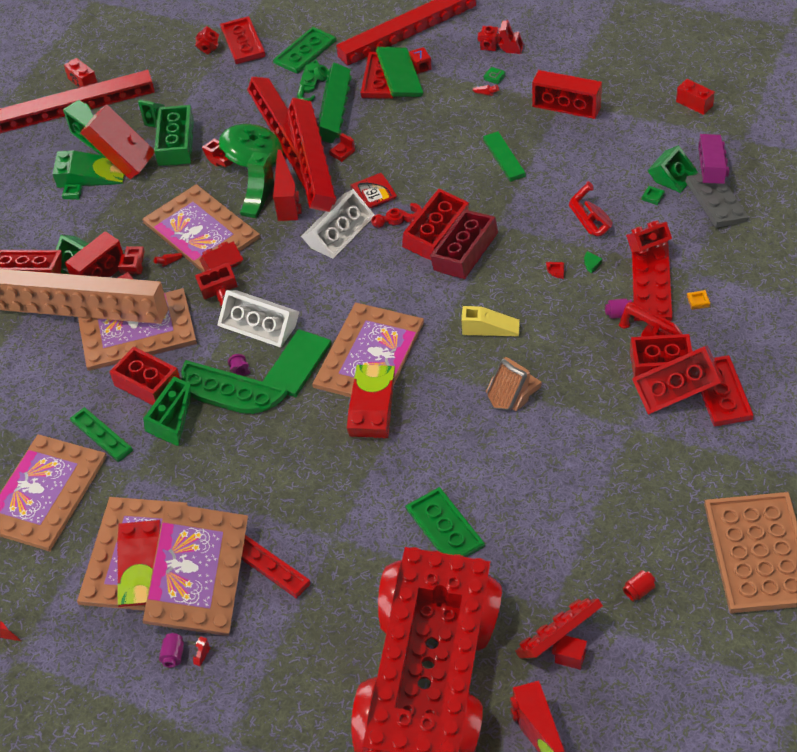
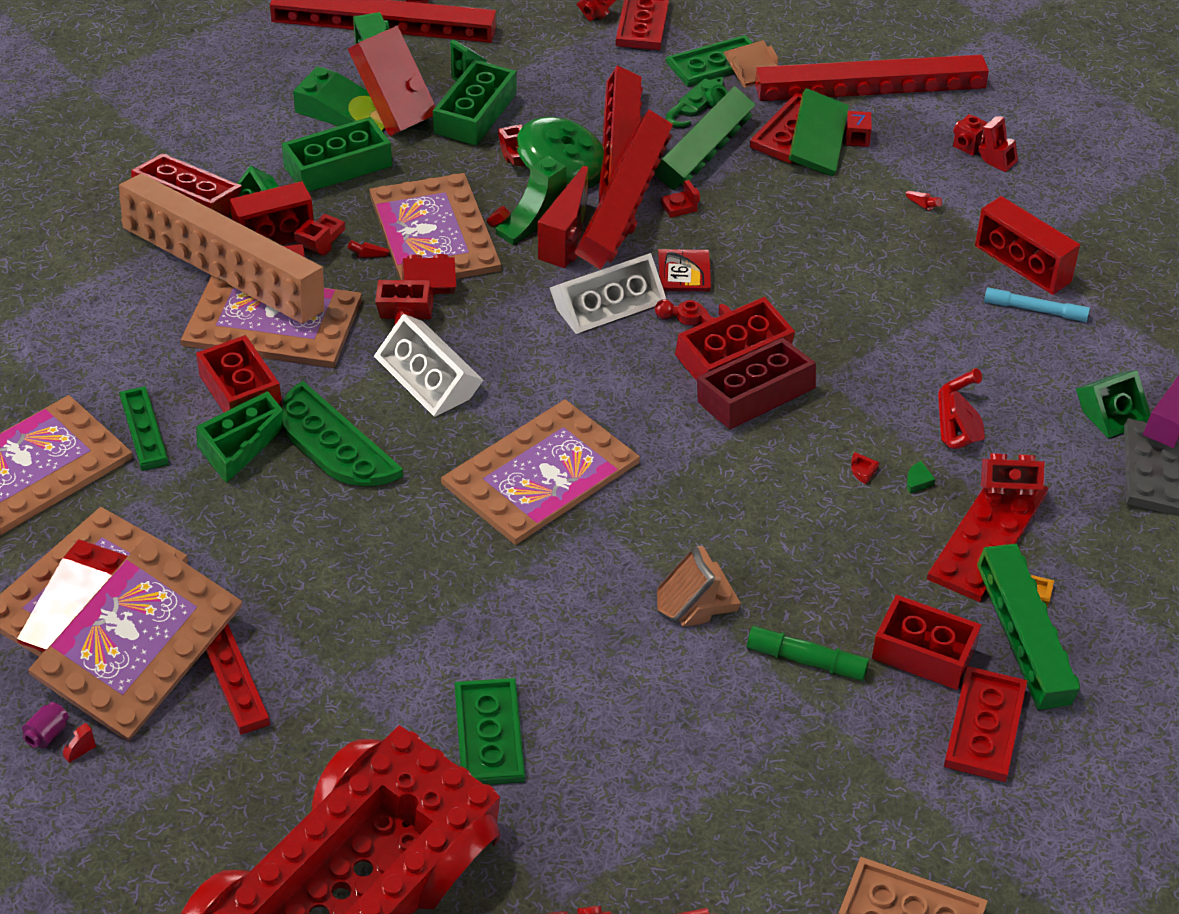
camera: 20 degrees right, 5 degrees down
green tile [62,184,83,200] -> none
magenta brick [228,354,250,376] -> none
green tile [262,329,332,397] -> none
red slope [347,365,395,438] -> none
light yellow slope [462,306,519,336] -> none
green tile [483,132,526,182] -> none
green tile [484,67,505,85] -> none
magenta brick [605,298,632,319] -> none
red piece [619,302,682,337] -> none
red slope [632,345,724,414] -> none
green tile [642,186,665,205] -> none
none -> green brick [282,117,392,192]
none -> red tile [486,206,511,227]
none -> nougat piece [724,40,778,88]
none -> green piece [747,625,870,682]
none -> green brick [977,544,1080,710]
none -> medium azure piece [984,287,1090,323]

